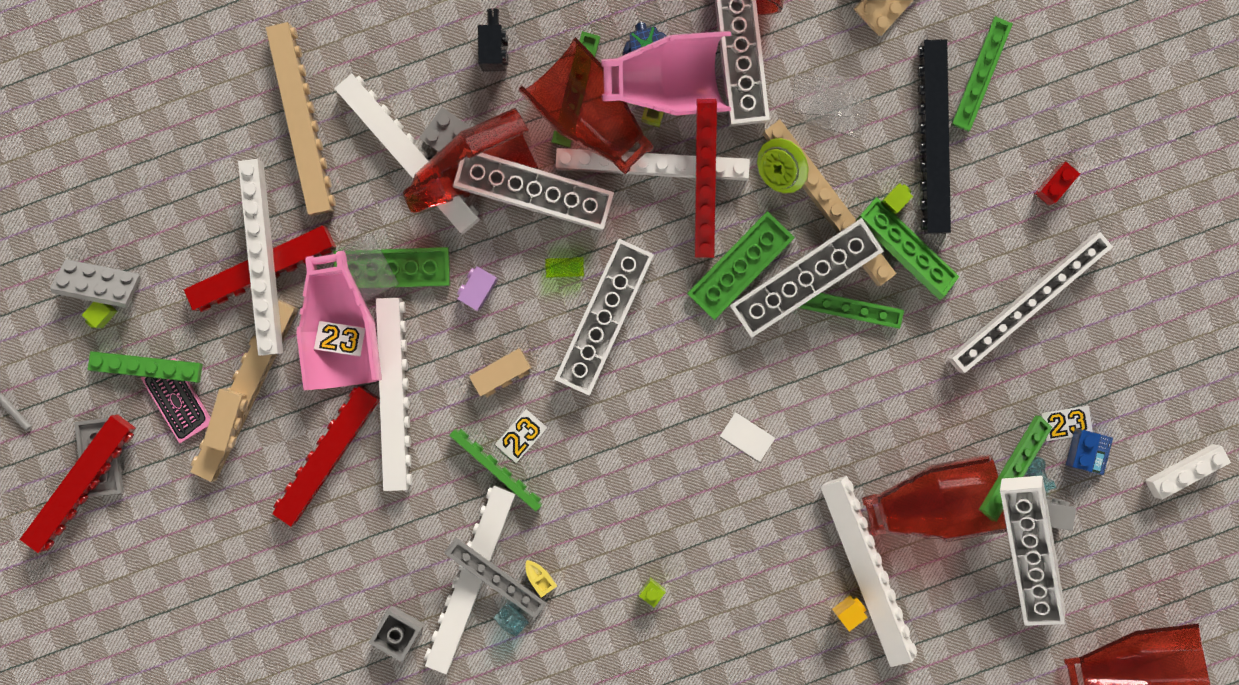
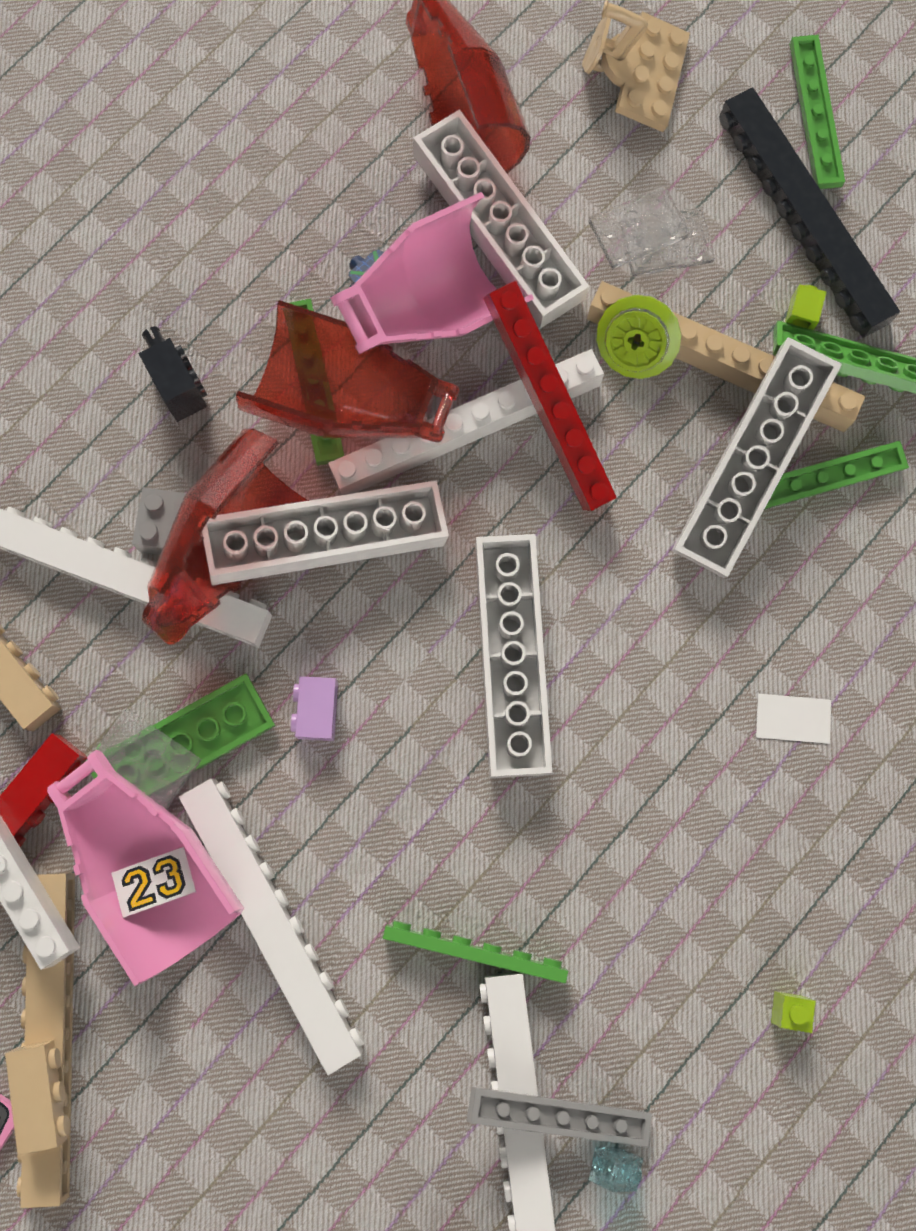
camera: 30 degrees left, 10 degrees down
red brick [272,386,380,527] -> none
tan brick [469,348,532,398] -> none
sticker [495,409,547,463] -> none
light yellow plate [525,560,557,597] -> none
clear neon green plate [545,257,584,278] -> none
lime brick [641,107,665,128] -> none
bright green plate [687,211,795,320] -> none

